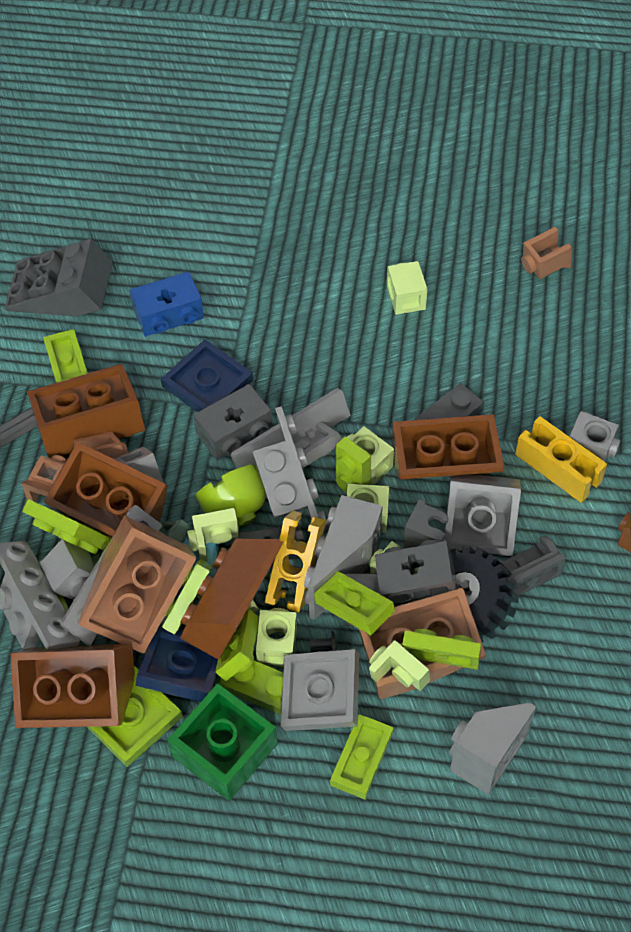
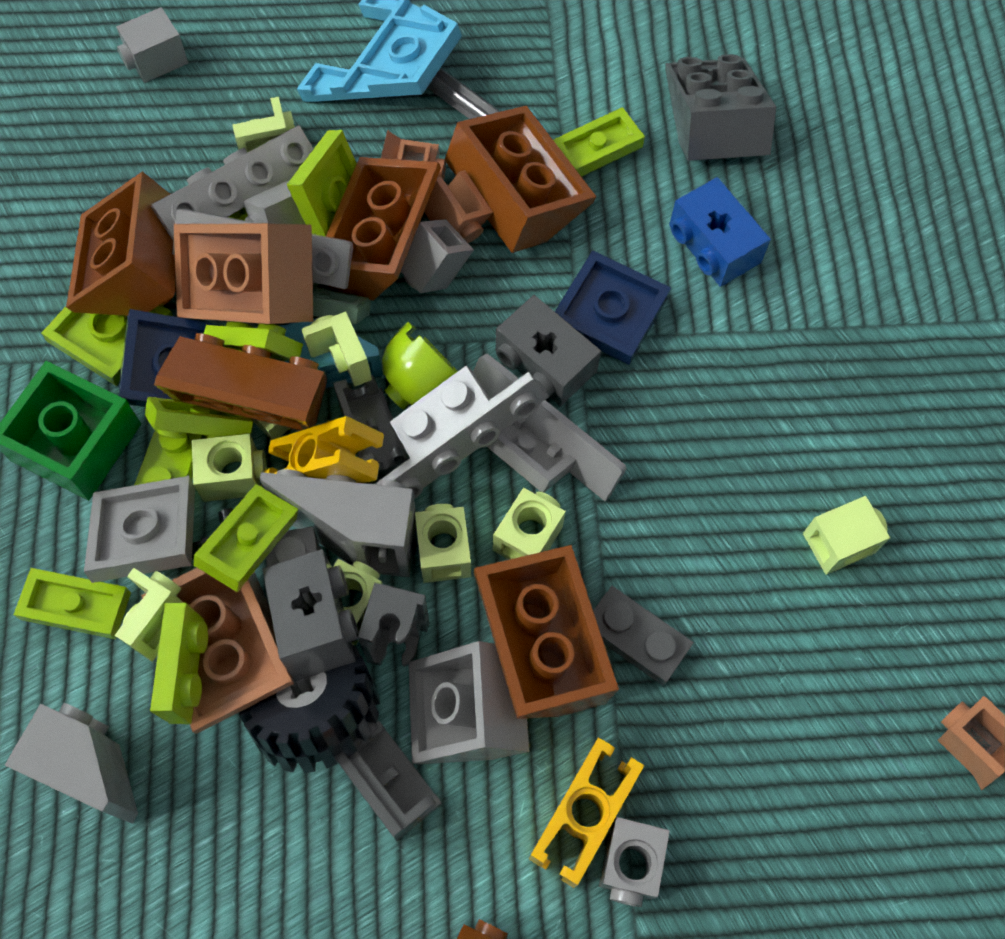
camera: 75 degrees right, 10 degrees up
lime plate [336,436,371,493] -> none

